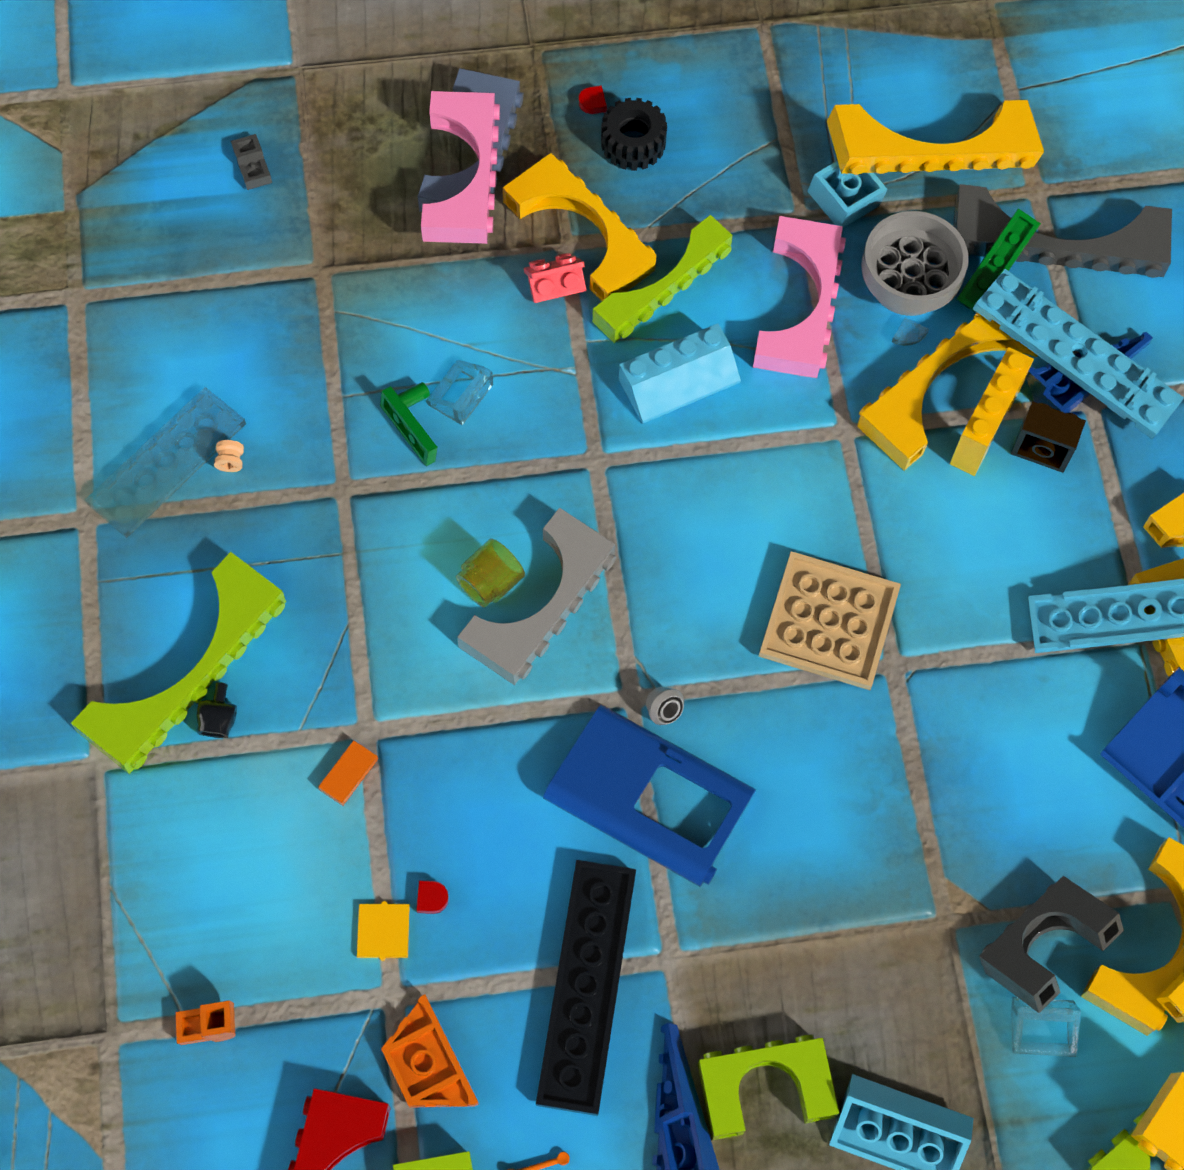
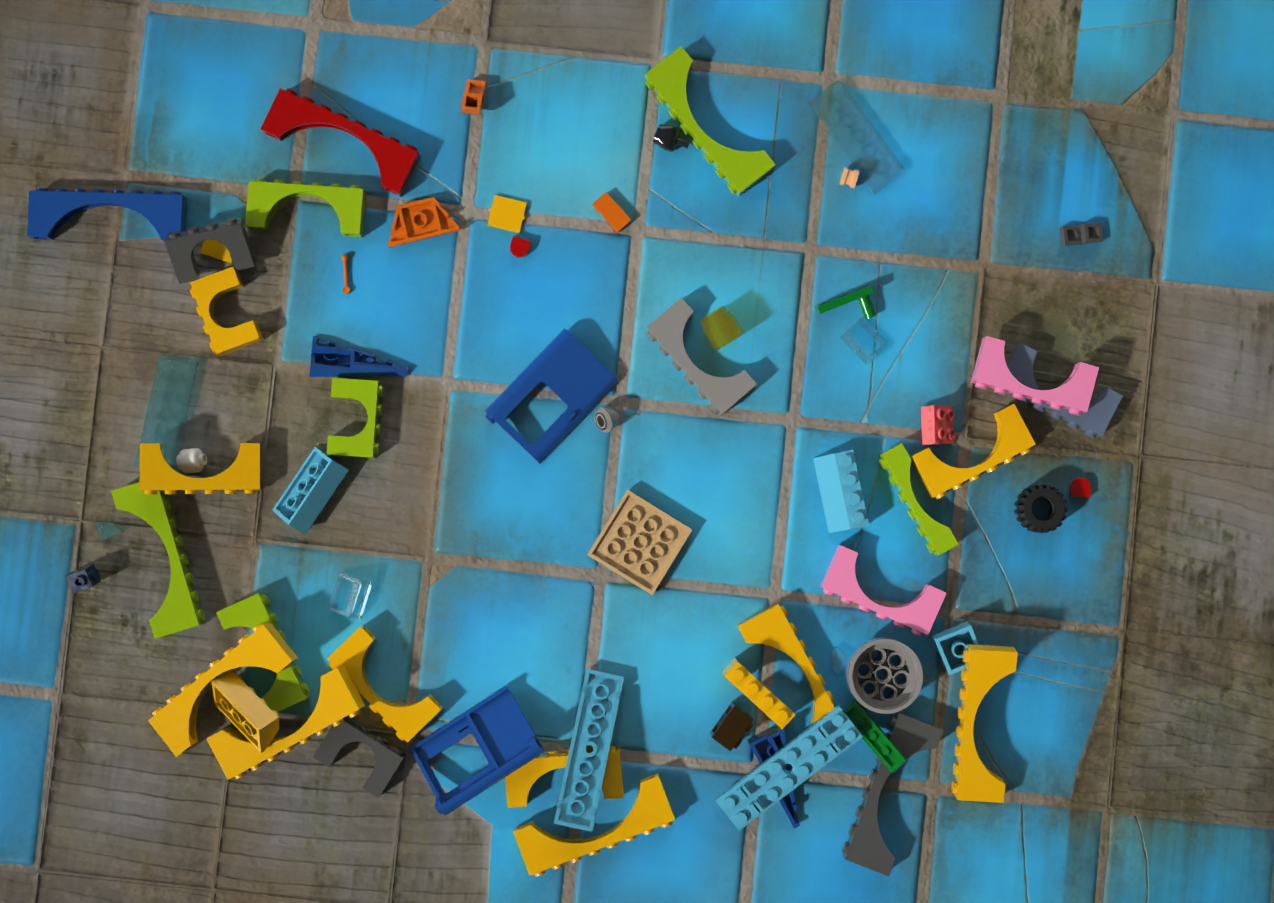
camera: 105 degrees right, 20 degrees up
black plate [536,860,636,1116] -> none
dark grey arch [979,876,1124,1013] -> none

